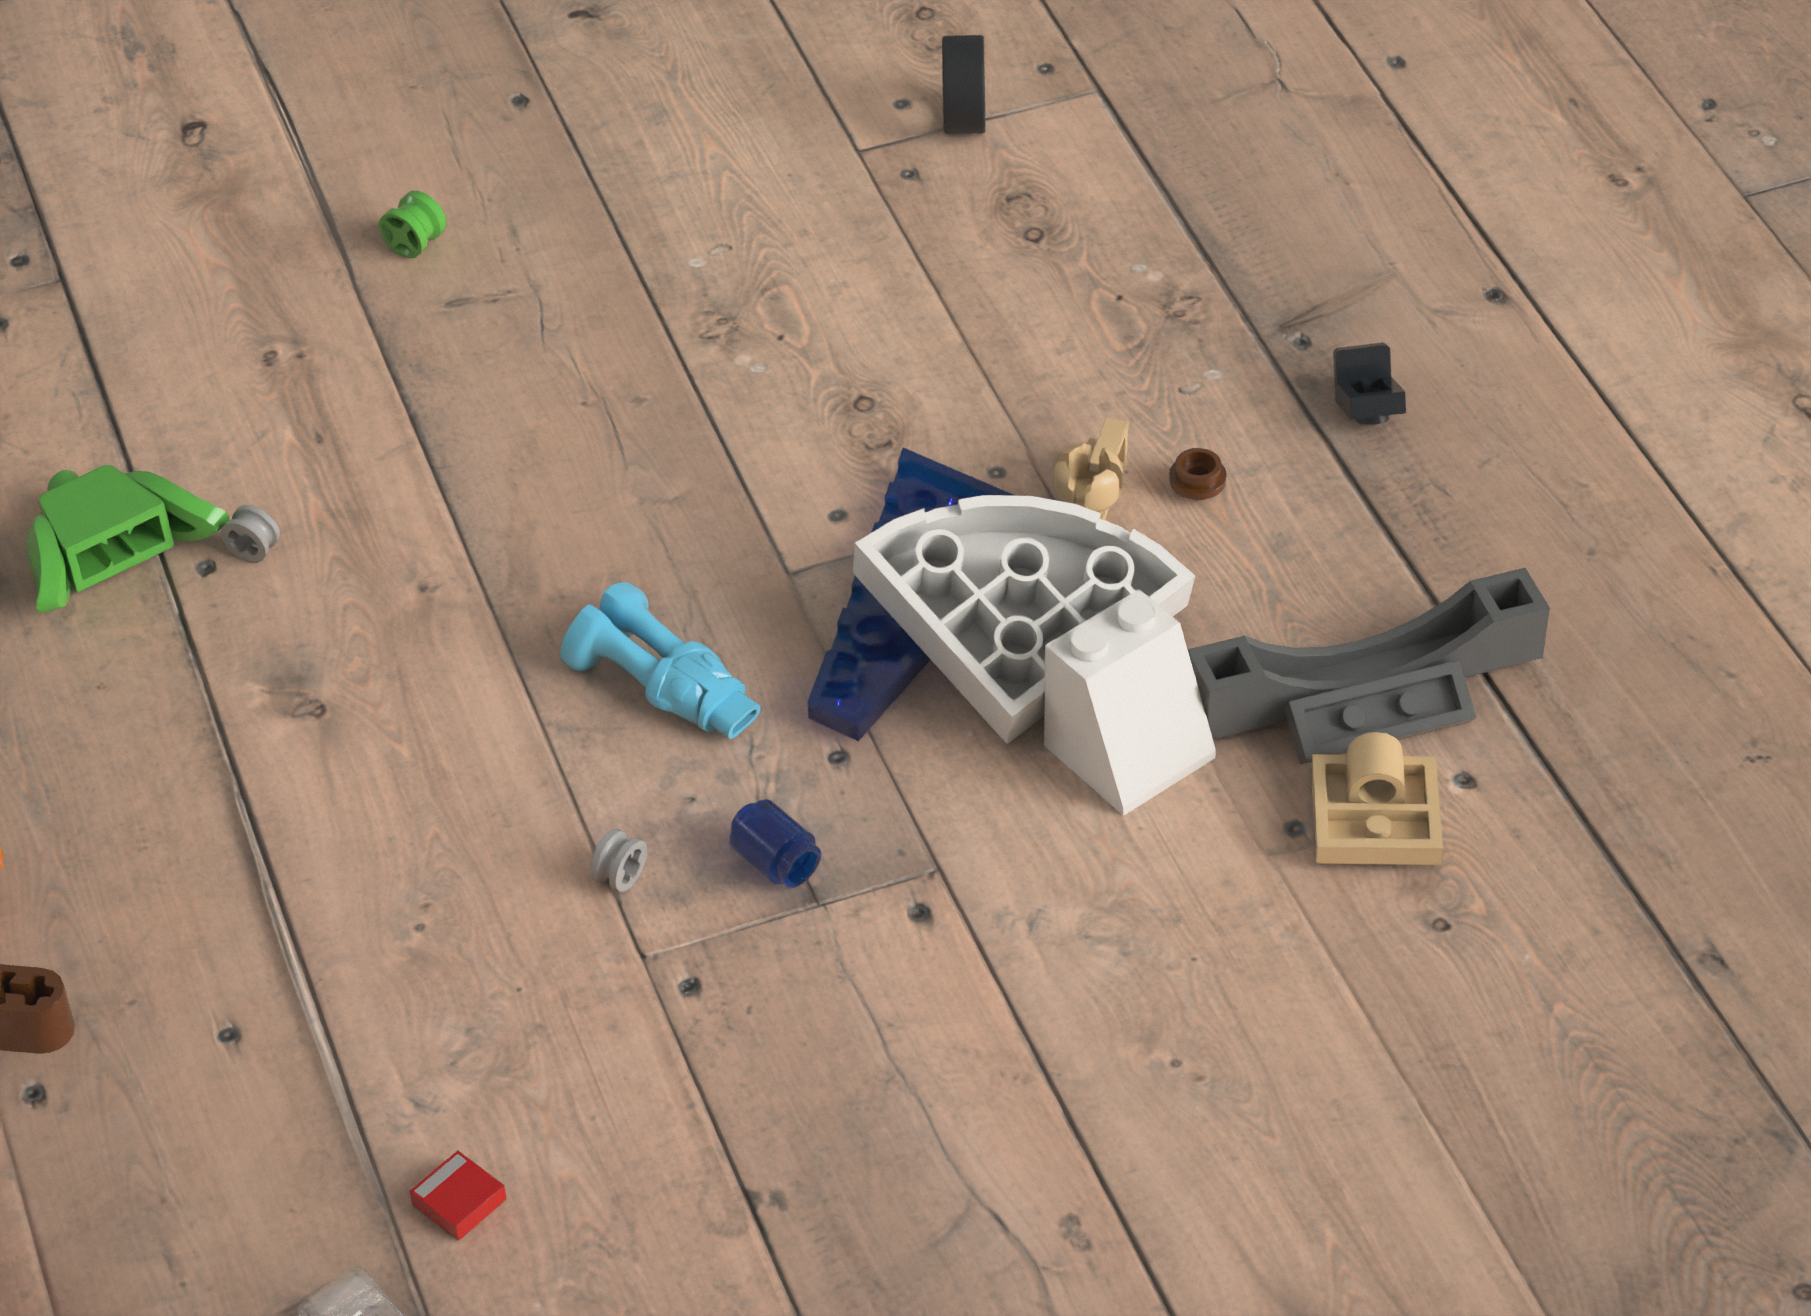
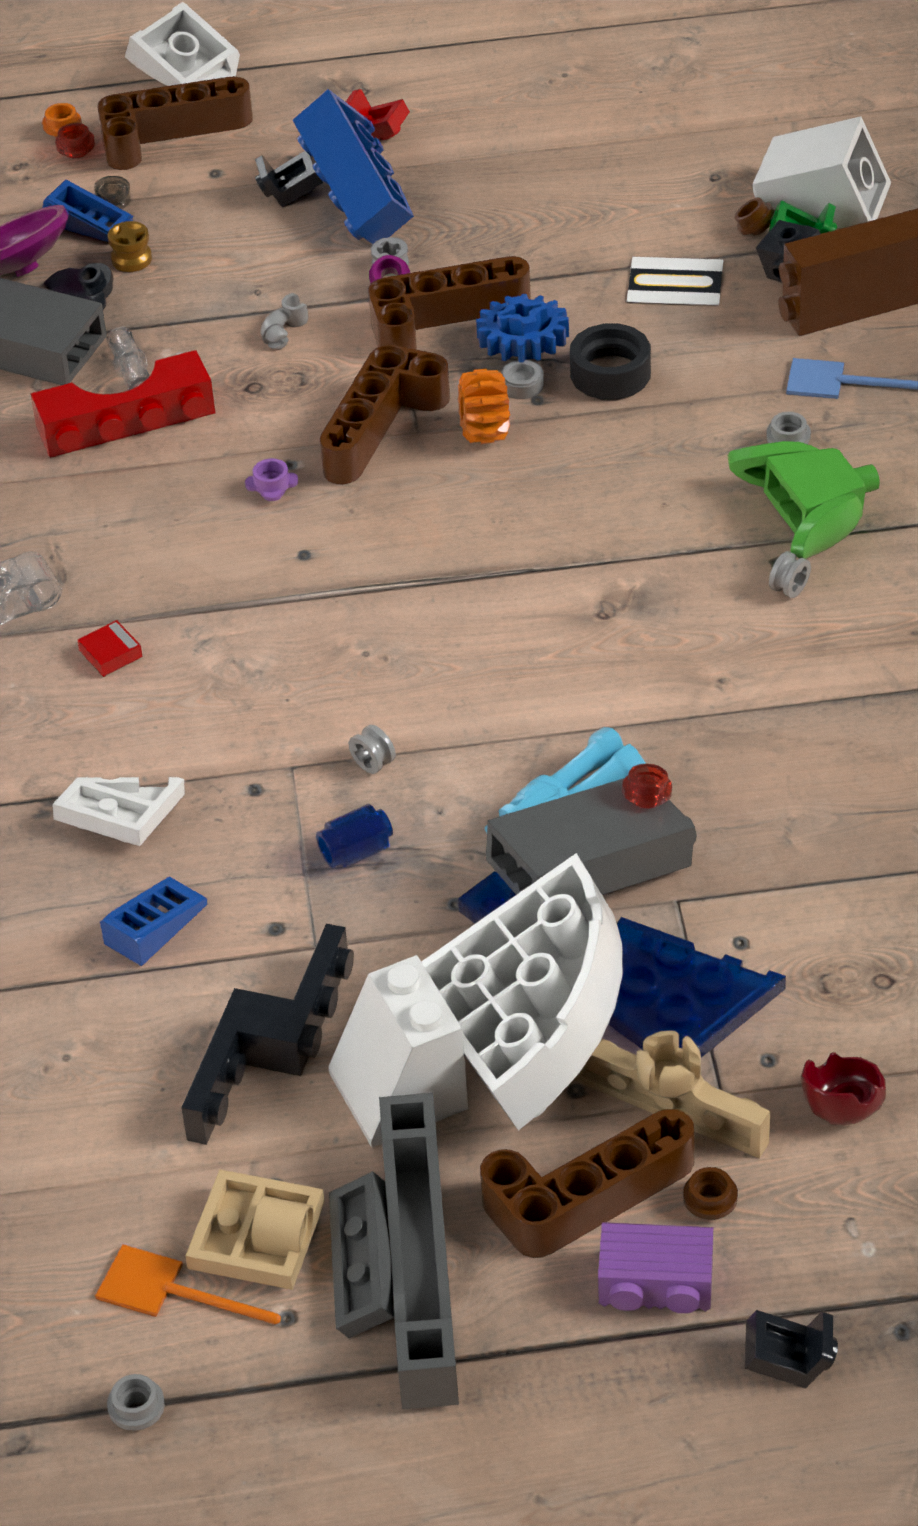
camera: 105 degrees right, 0 degrees up
none -> white wing [53,777,185,846]
none -> orange piece [95,1244,281,1324]
none -> blue slope [100,876,208,966]
none -> light grey plate [107,1374,165,1431]
none -> black bracket [181,923,354,1145]
none -> medium lavender plate [245,458,298,501]
none -> reddish brown beam [480,1109,694,1258]
none -> dark grey brick [486,772,697,895]
none -> medium lavender brick [598,1222,714,1313]
none -> clear red plate [622,763,673,809]
none -> dark red hair [801,1052,886,1125]

